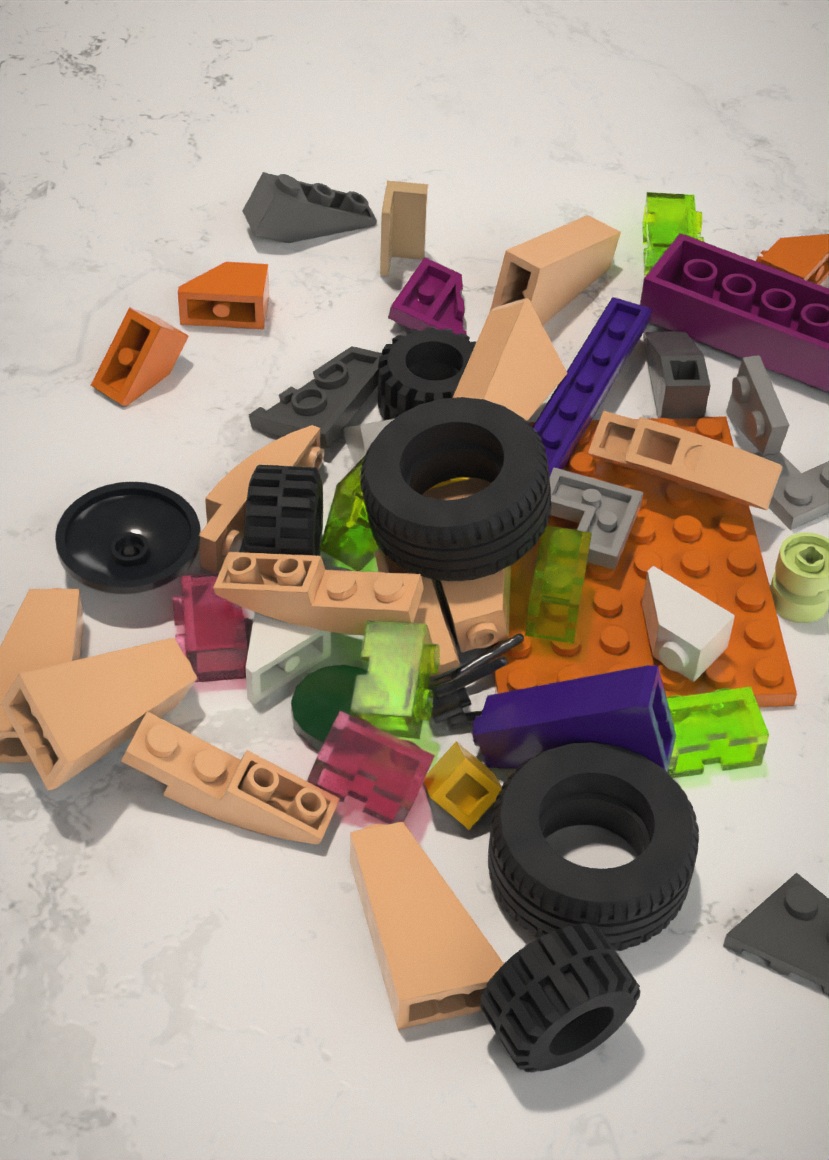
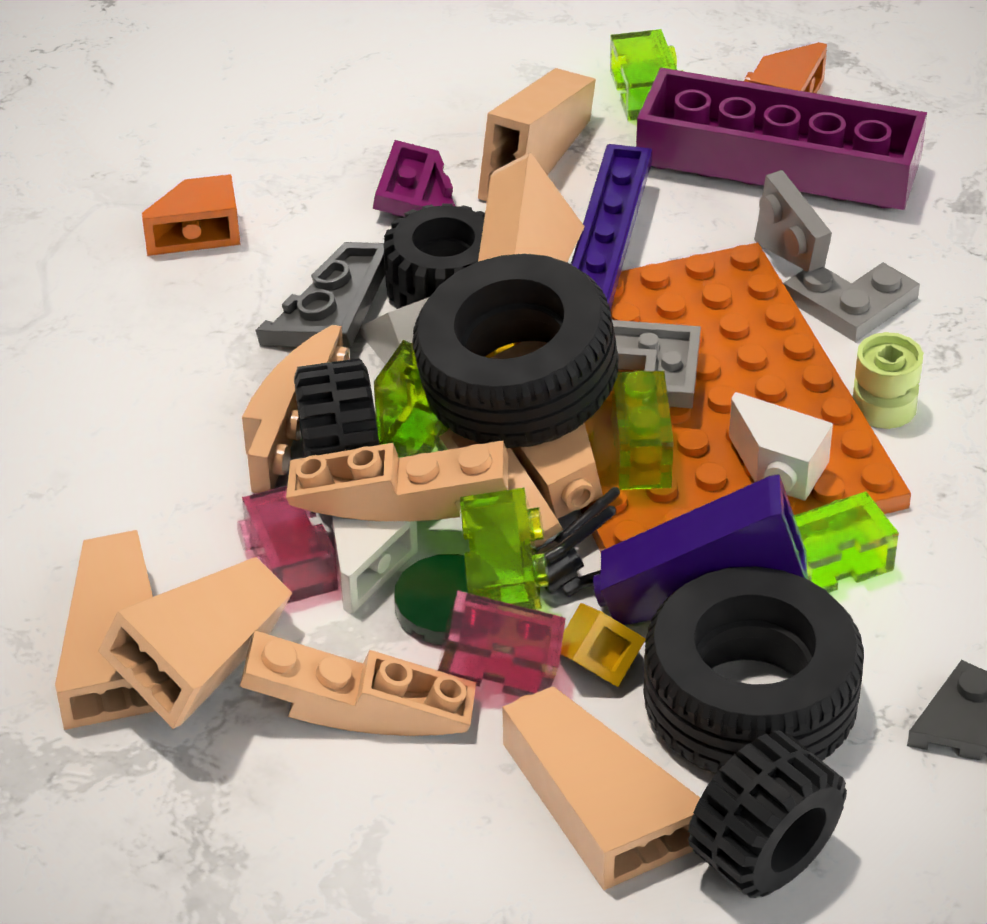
camera: 10 degrees left, 5 degrees down
black dish [55,482,201,594] -> none
orange slope [91,307,189,406] -> none
dark grey slope [242,172,377,243] -> none
tan panel [380,180,428,276] -> none
light nougat slope [588,411,782,511] -> none
dark grey slope [643,331,711,419] -> none

